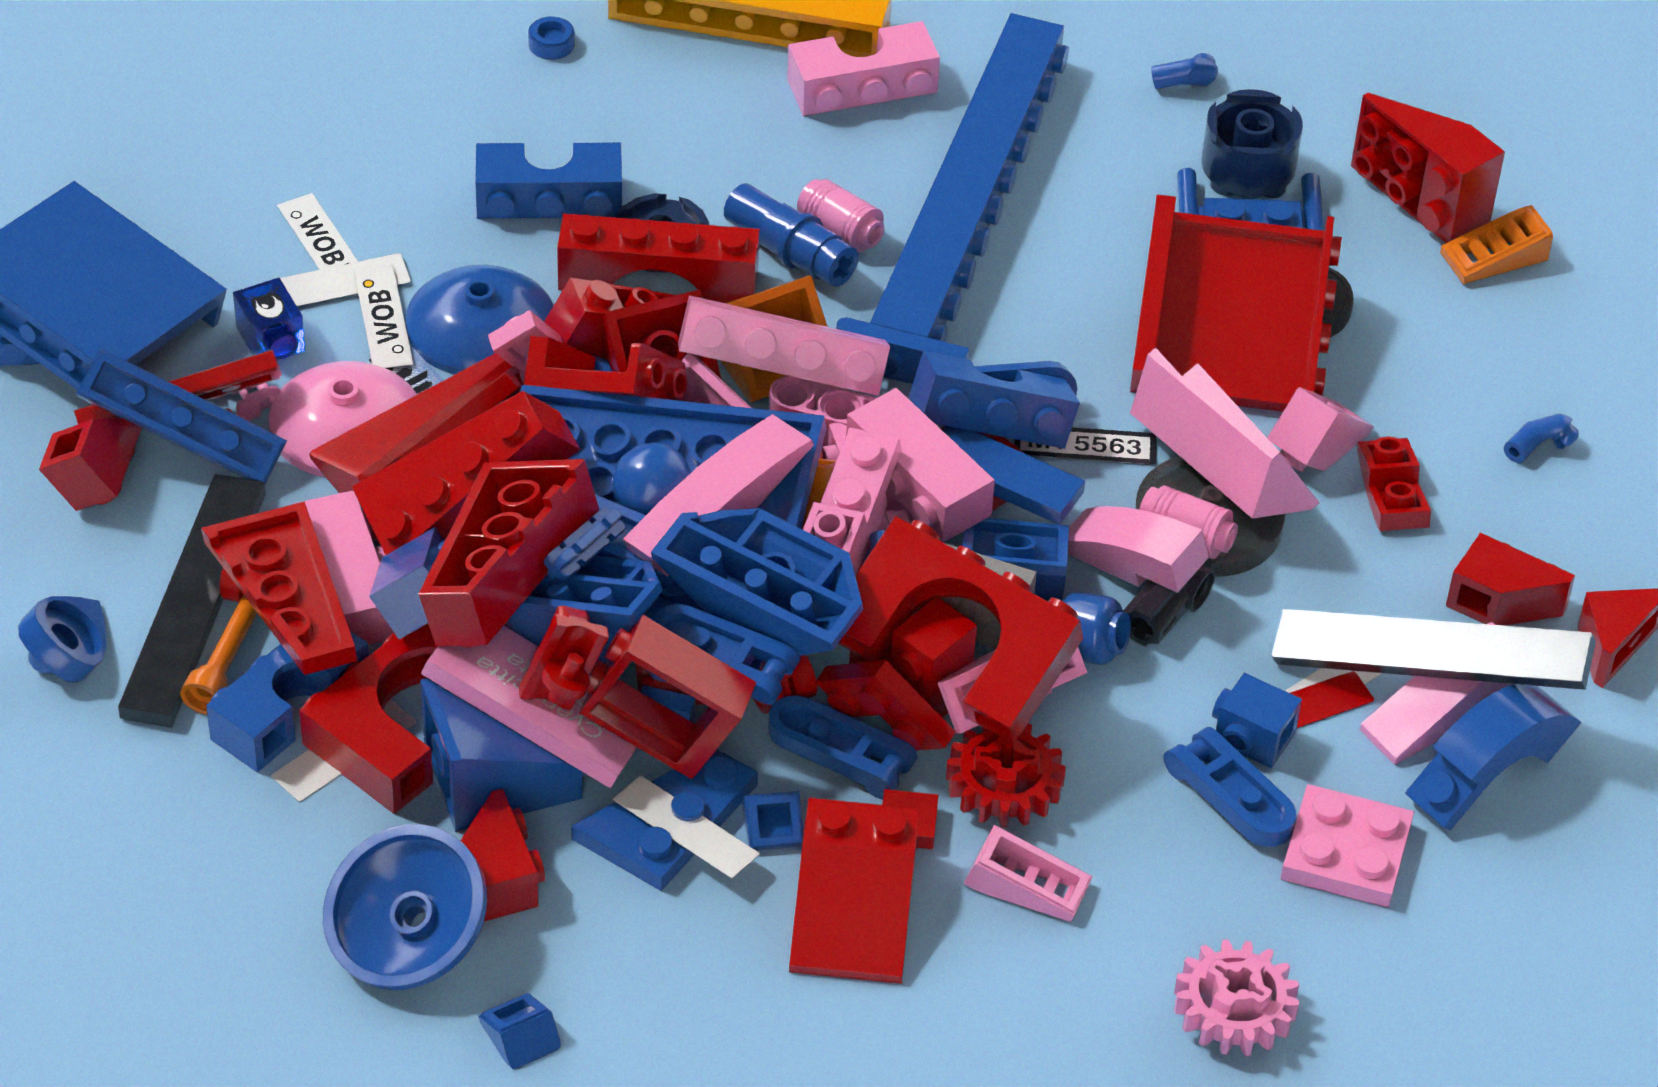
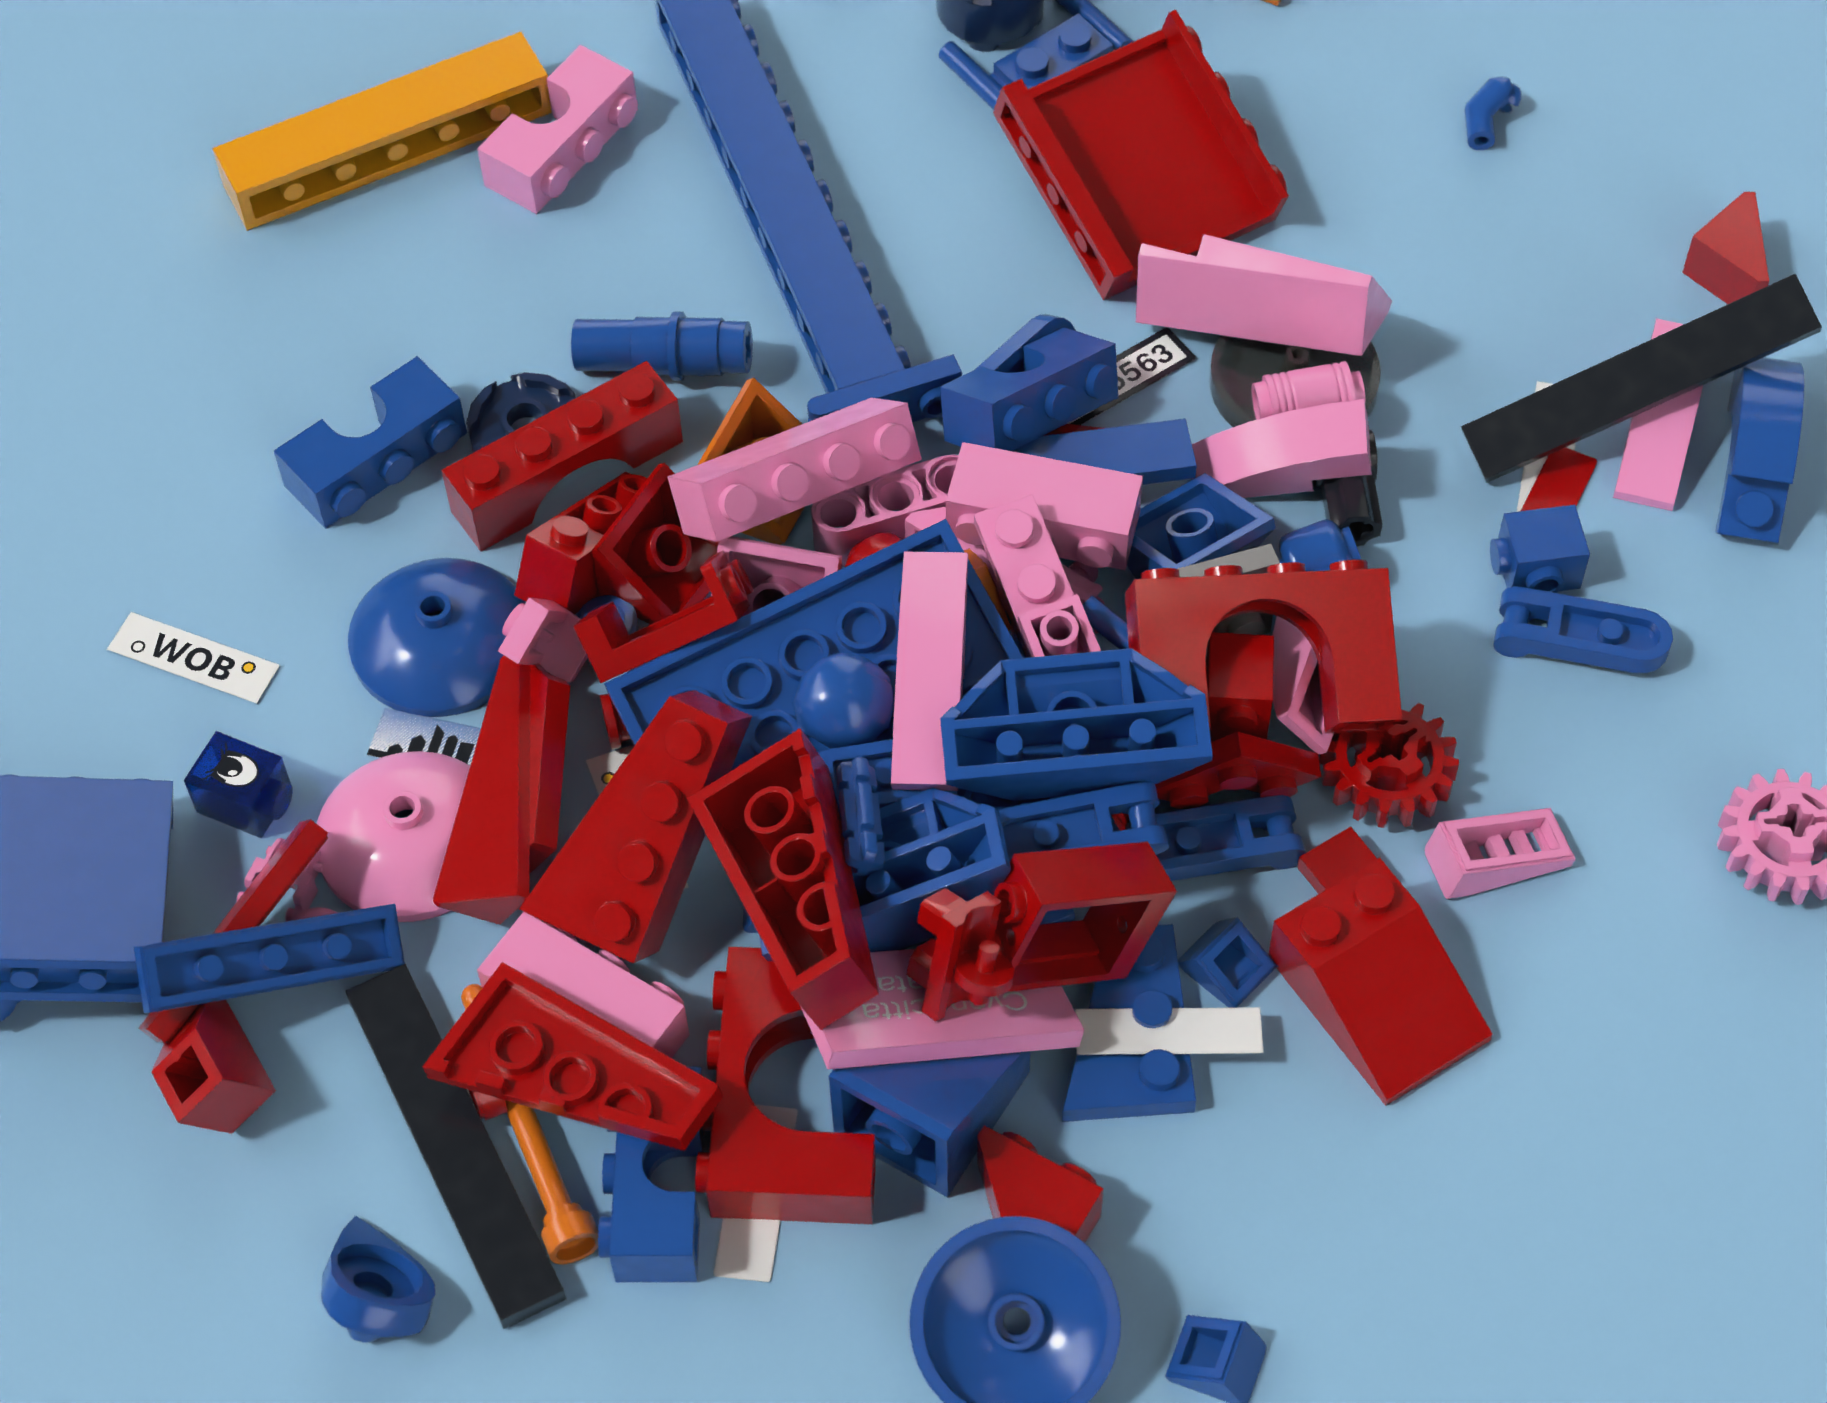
camera: 35 degrees left, 10 degrees up
white sticker [267,253,411,309] -> none
white sticker [354,264,413,368] -> none
blue piece [369,527,445,639] -> none
blue tile [528,16,575,60] -> none
bright pink head [797,179,885,253] -> none
bright pink slope [1267,387,1374,472] -> none
bright pink plate [1280,784,1414,908] -> none
red slope [1357,436,1431,531] -> none
red slope [1446,532,1575,626] -> none

